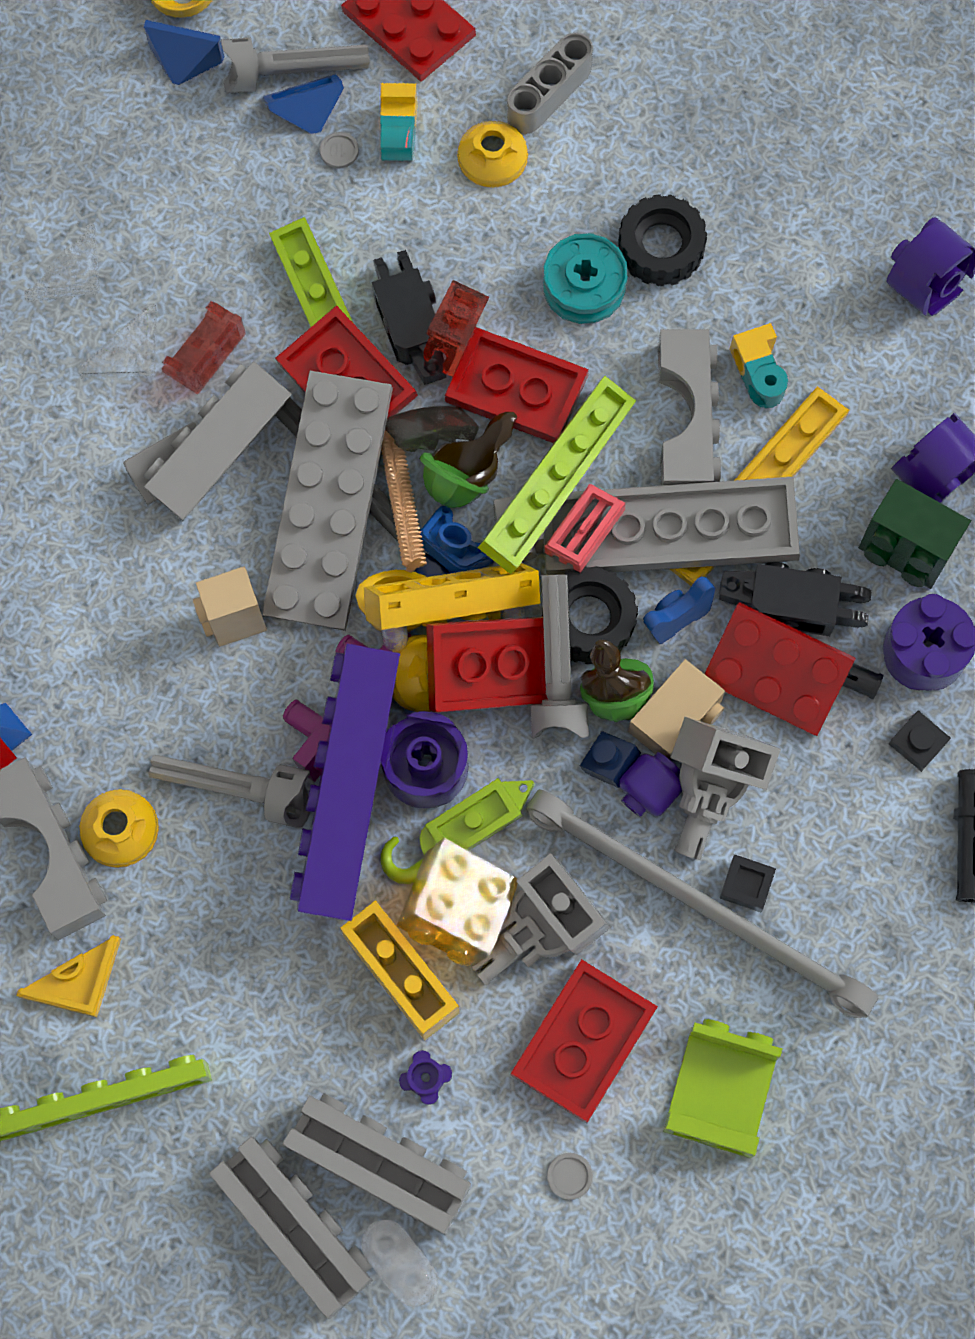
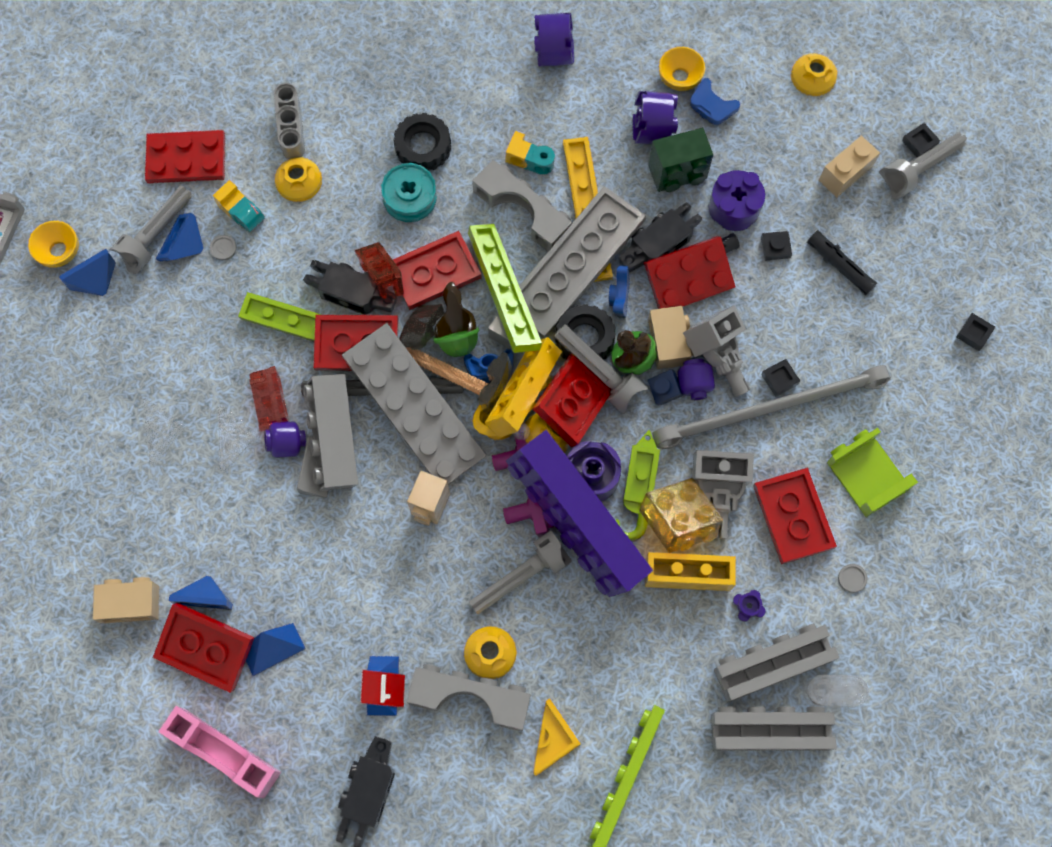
camera: 50 degrees left, 0 degrees up
coral tile [544,484,625,573] -> none
none -> dark purple head [264,421,306,458]
none -> clear smoke slope [478,352,512,415]

